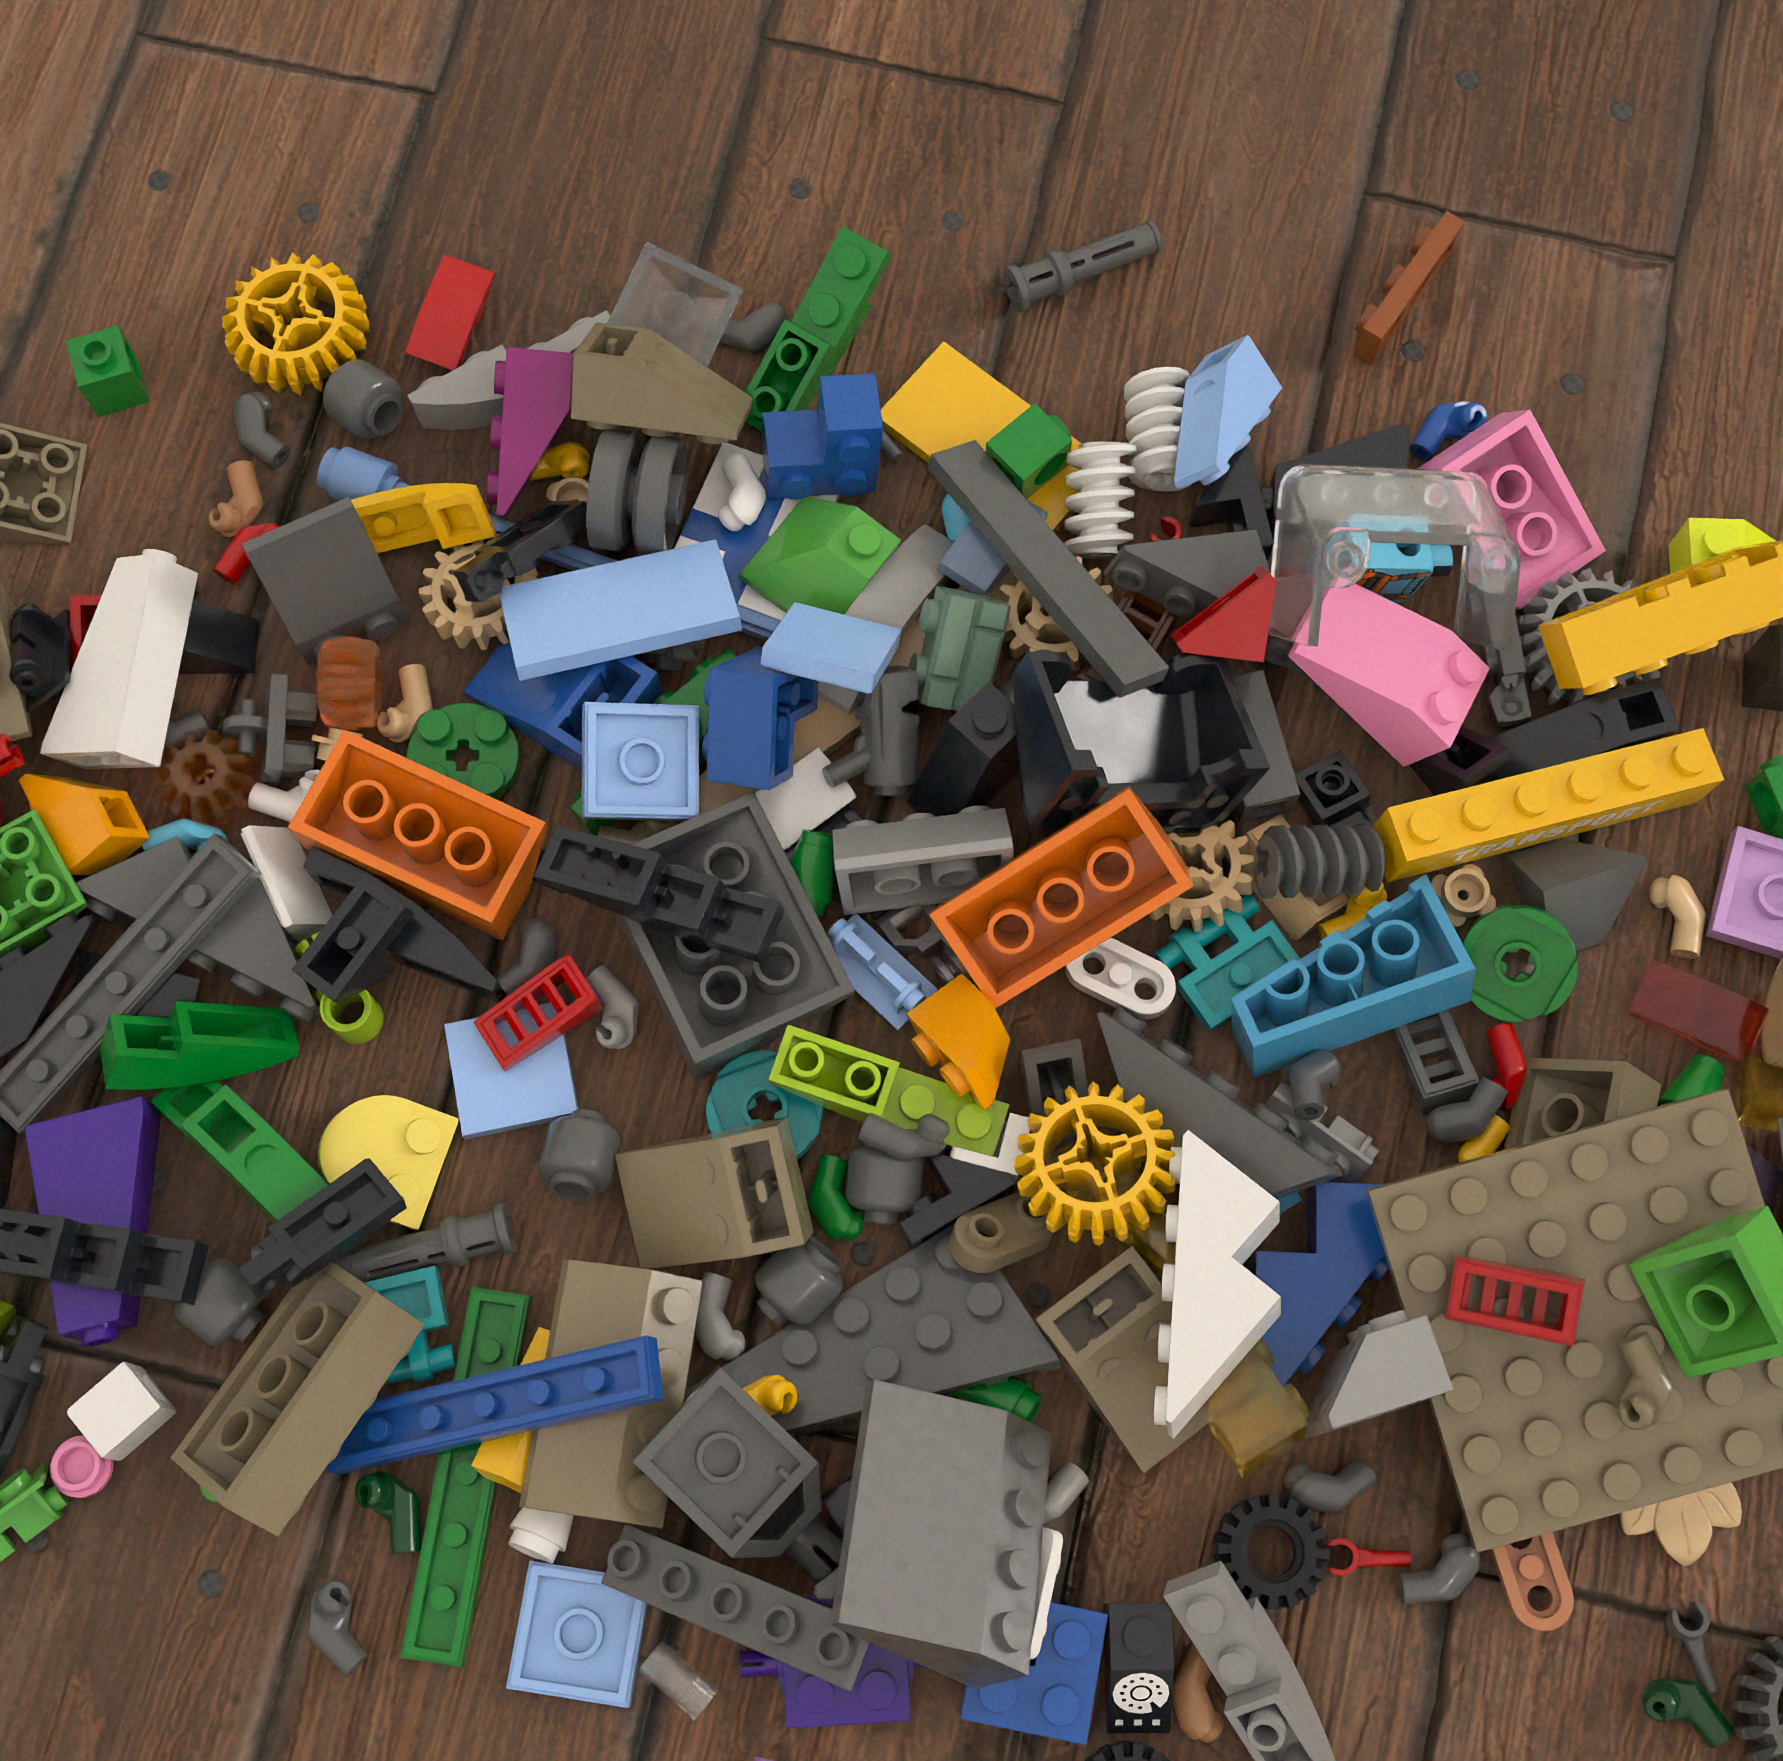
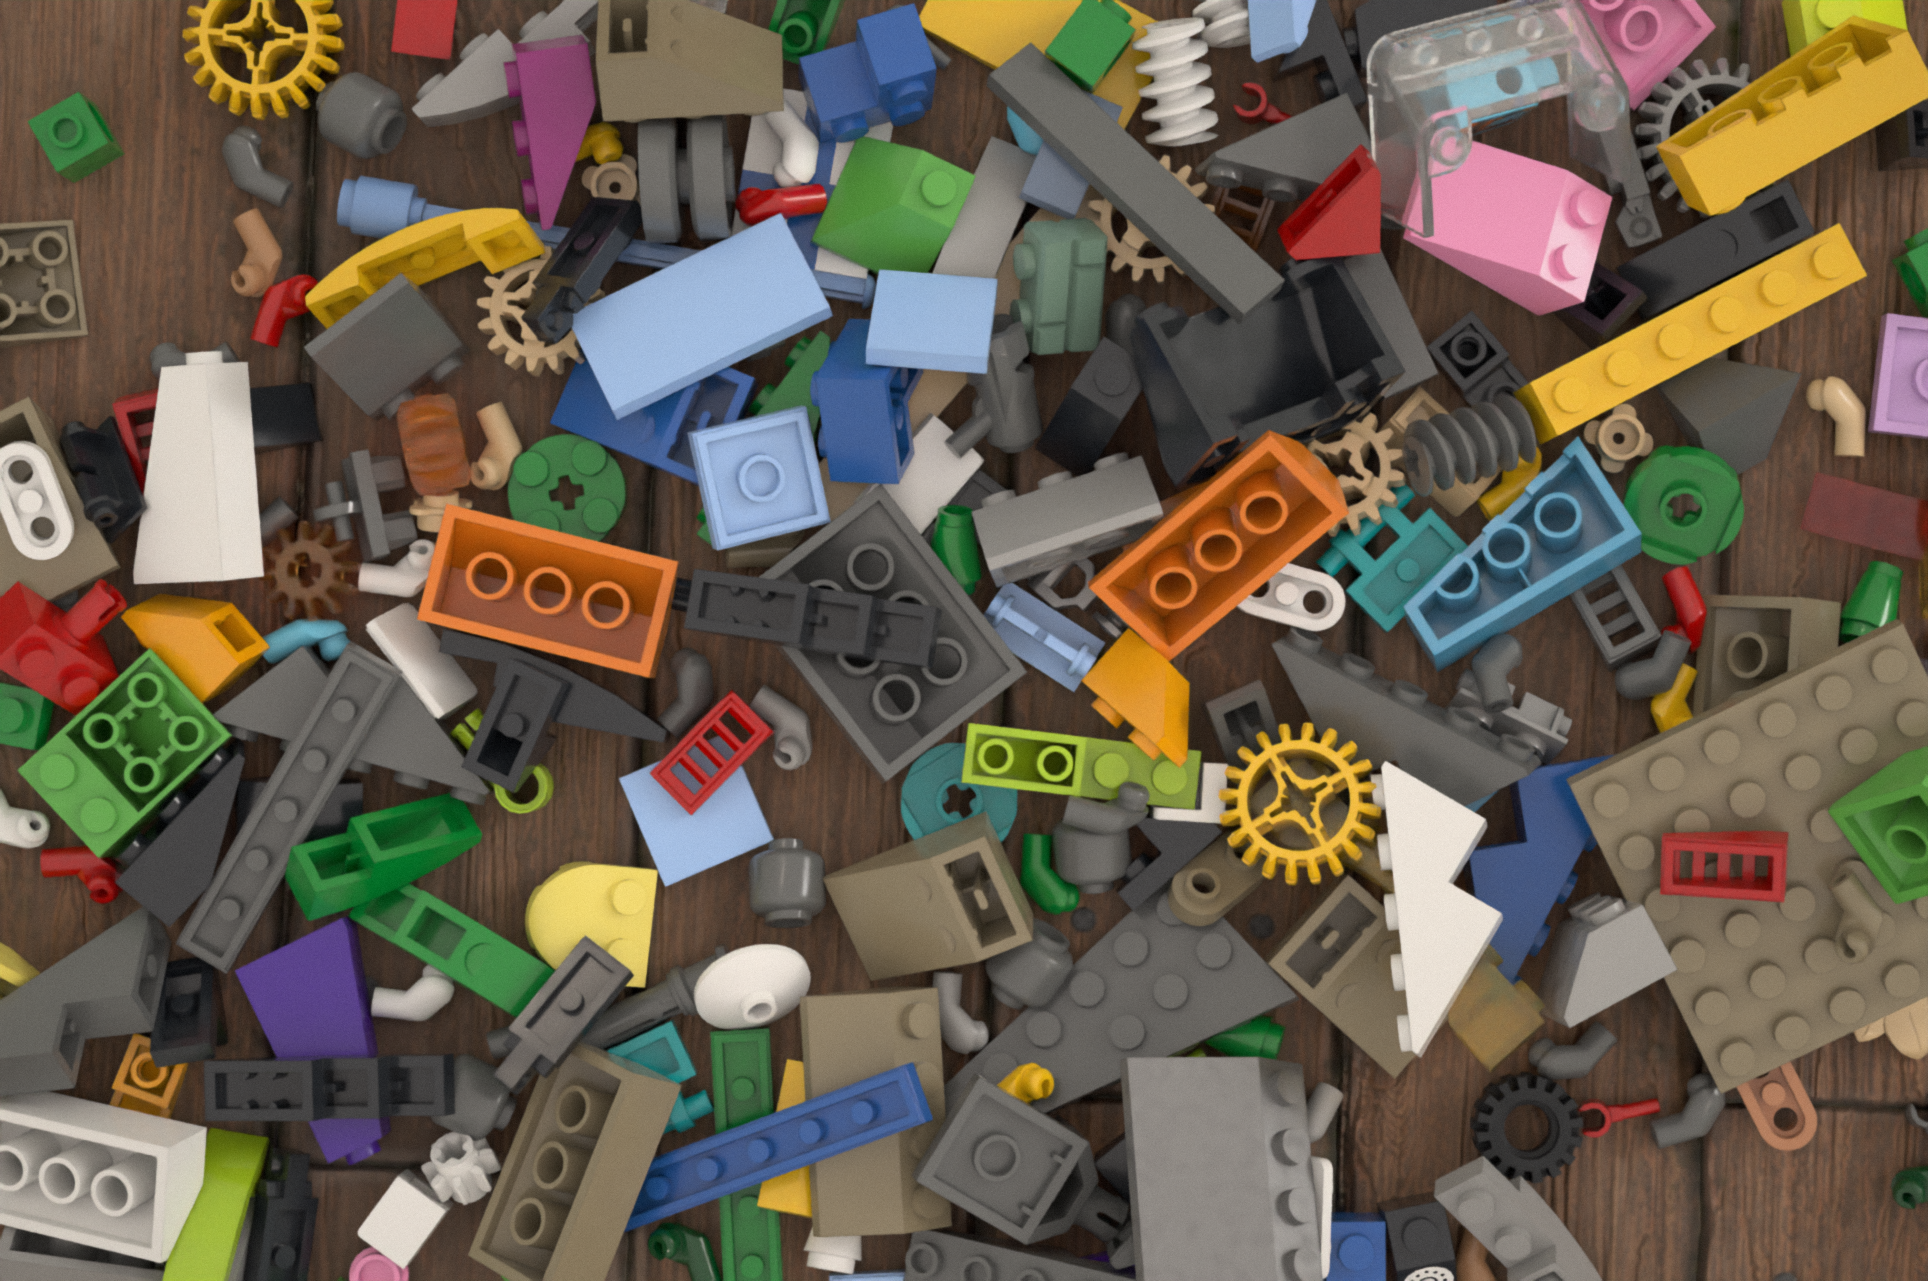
camera: 15 degrees left, 15 degrees up
none -> white arm [371,965,455,1021]
none -> white gear [421,1132,501,1205]
none -> white dish [694,944,811,1030]
none -> red arm [735,183,827,227]

